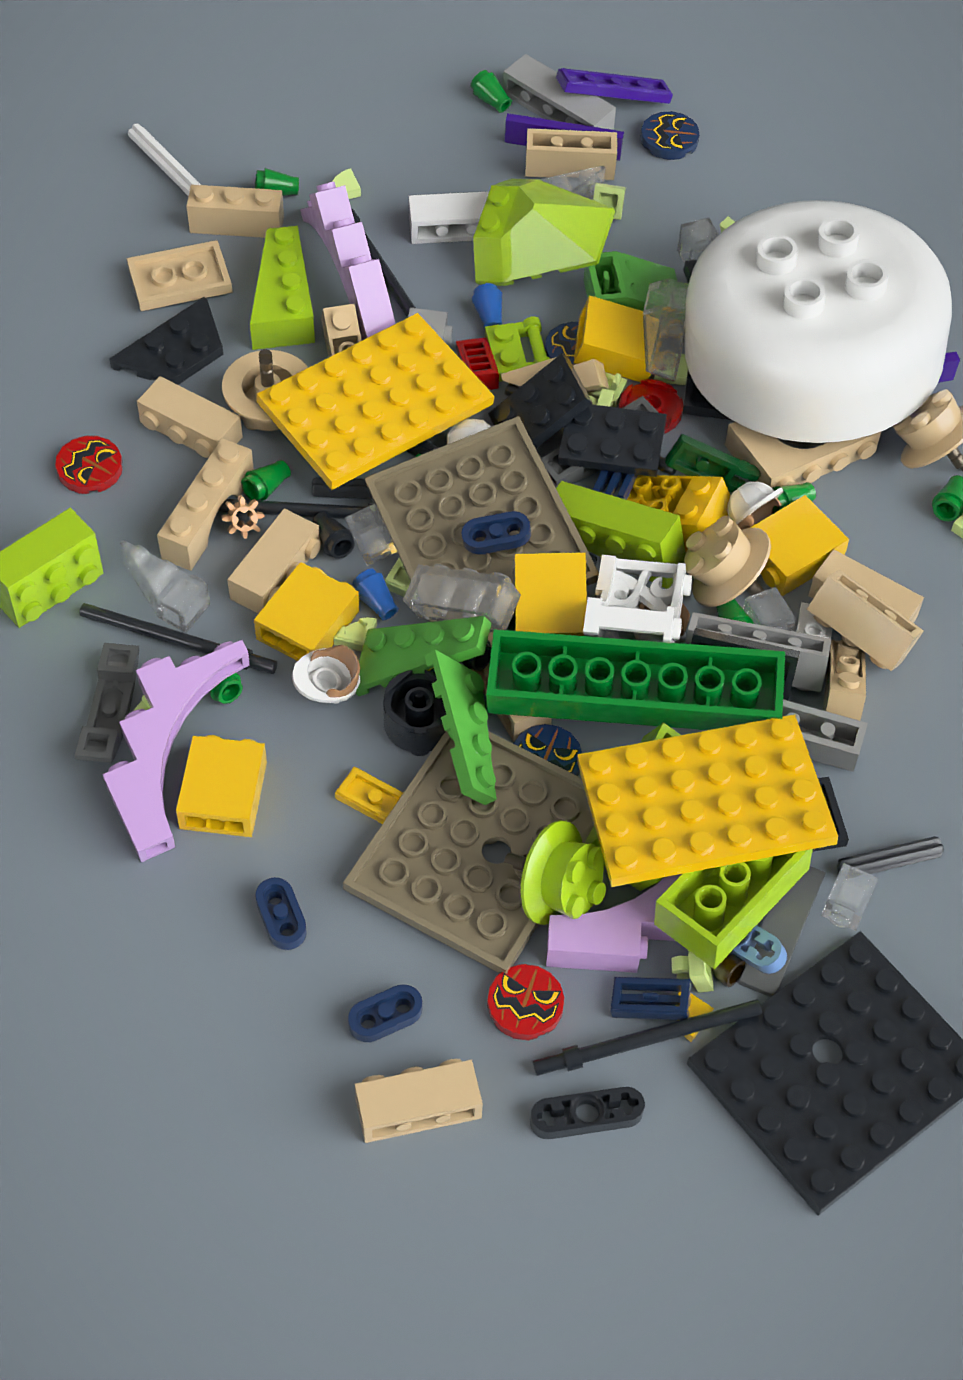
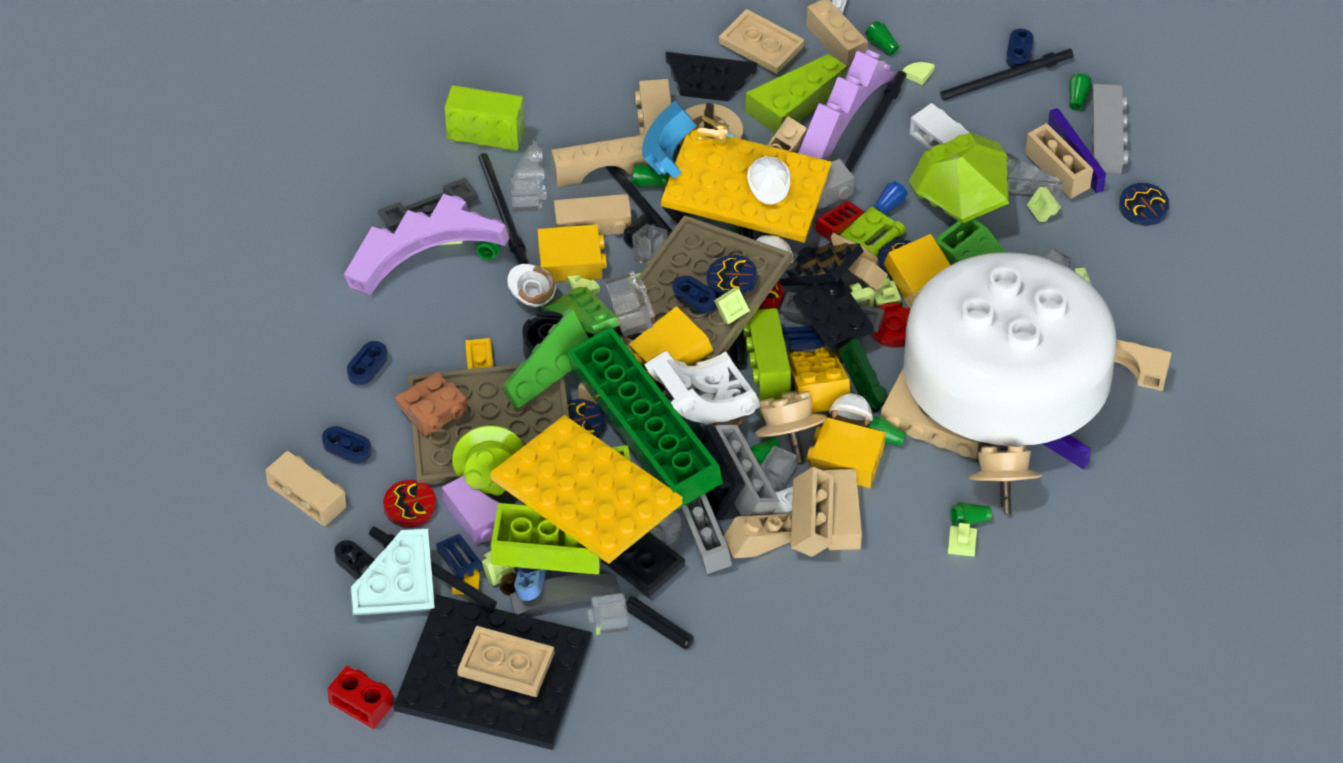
camera: 55 degrees right, 5 degrees down
red tile [55,436,123,494] -> none
yellow brick [176,735,267,837] -> none
light nougat gear [221,495,265,539] -> none
blue cone [352,568,399,621] -> none
dark purple tile [556,68,673,104] -> none
none -> red brick [327,666,393,729]
none -> light aqua plate [350,529,435,616]
none -> nougat plate [395,372,468,436]
none -> tan plate [458,626,554,697]
none -> dark azure arch [642,101,697,179]
none -> pearl gold piece [696,115,734,144]
none -> dark blue tile [706,255,757,297]
none -> yellowish green tile [714,288,750,324]
none -> white piece [747,156,790,205]
none -> black bar [940,49,1074,101]
none -> dark blue plate [1006,29,1034,68]

